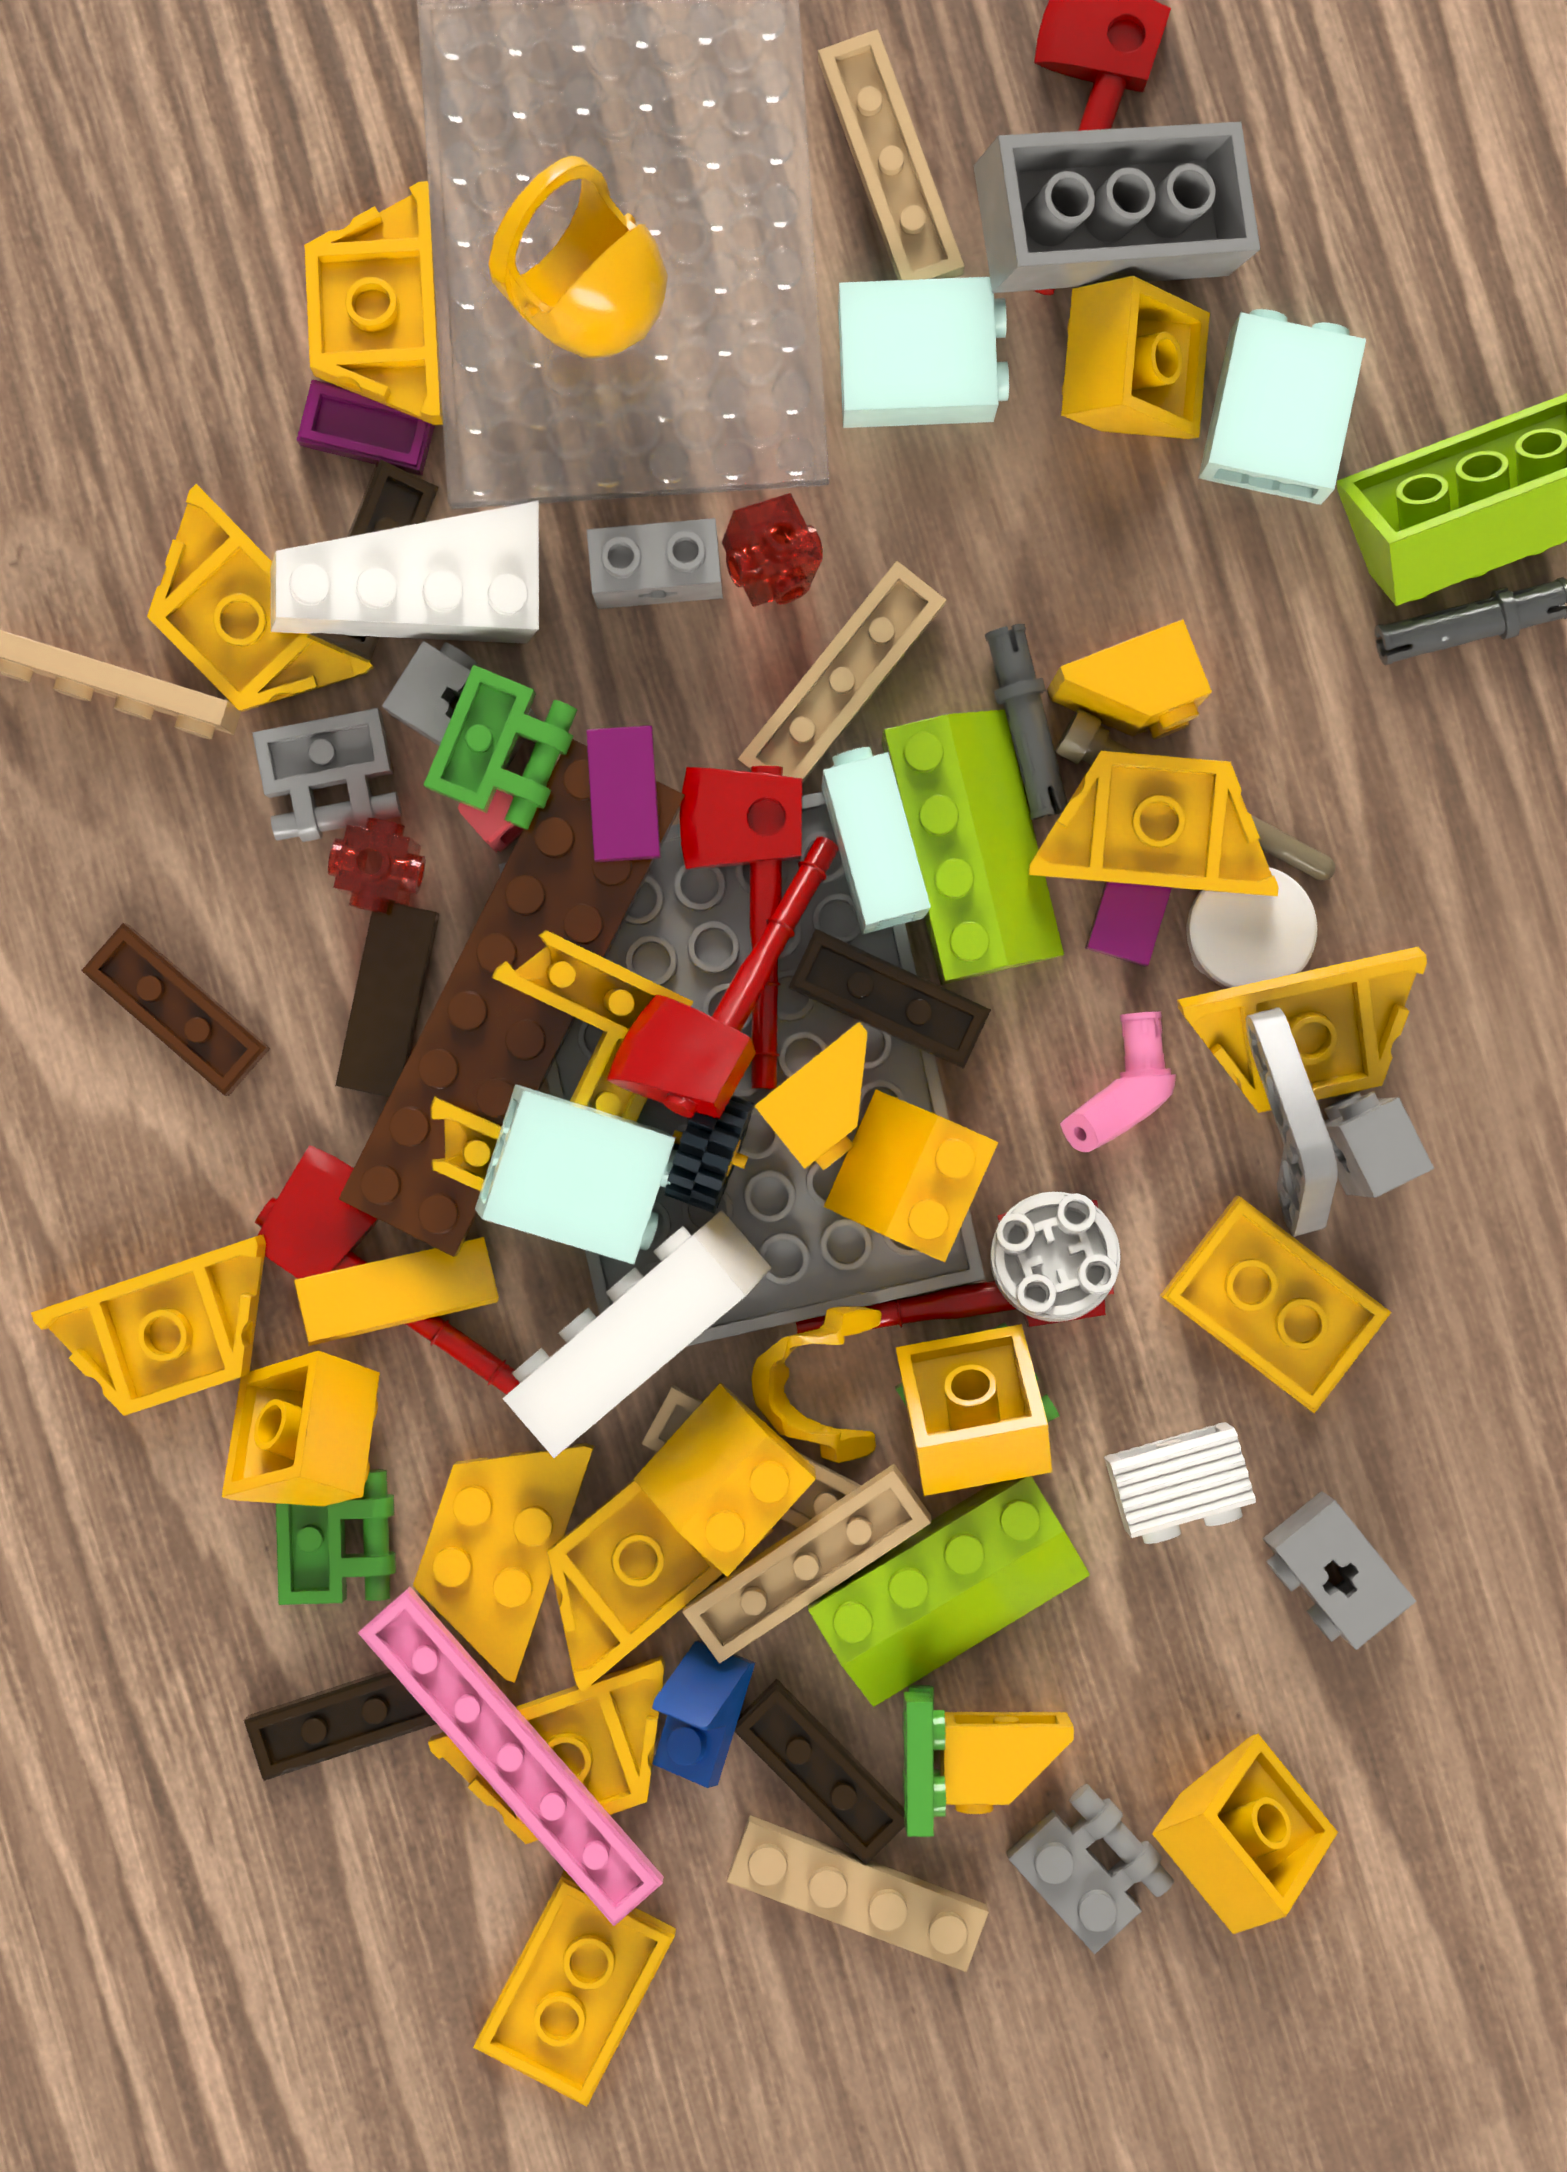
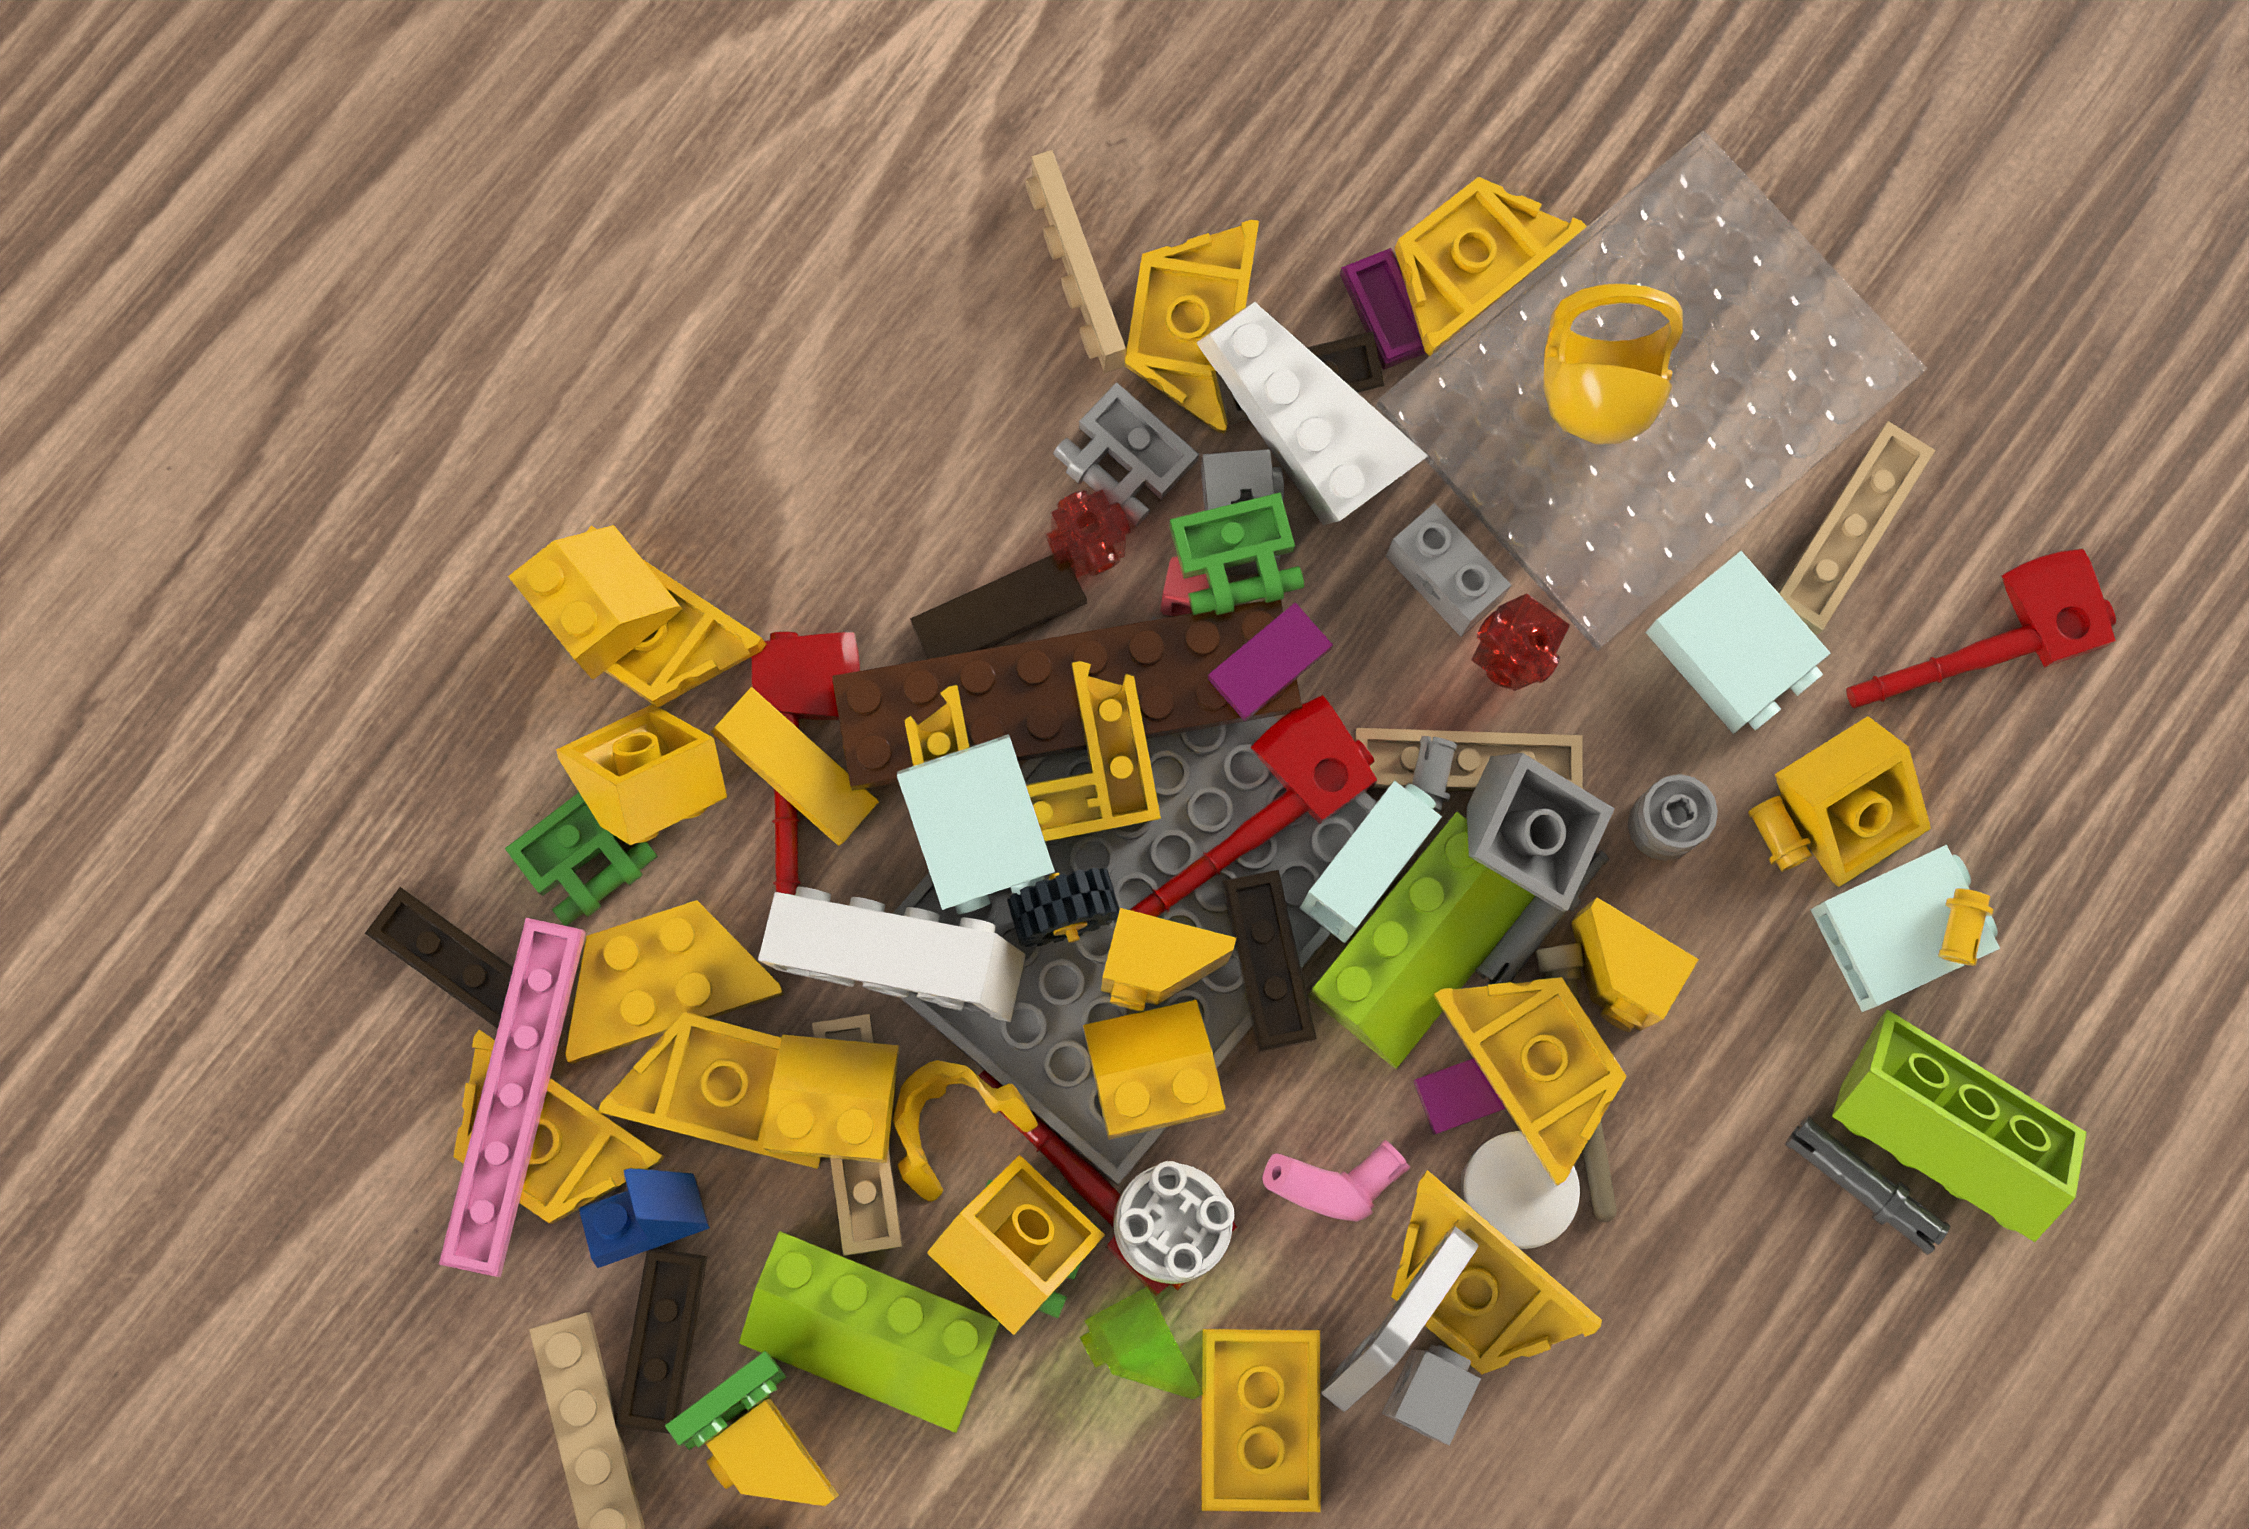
camera: 45 degrees right, 10 degrees down
reddish brown tile [81,923,271,1096] -> none
yellow tile [473,1870,676,2107] -> none
red piece [606,836,839,1118] -> none
tan plate [682,1464,932,1664] -> none
light grey brick [973,122,1260,293] -> none
white brick [1104,1422,1256,1544] -> none
none -> yellow slope [508,525,683,680]
none -> clear neon green slope [1079,1287,1203,1400]
none -> light grey pin [1405,736,1457,812]
none -> light grey slope [1467,753,1615,911]
none -> light grey wheel [1628,774,1718,861]
none -> yellow pin [1748,795,1812,872]
none -> yellow pin [1938,888,1994,966]

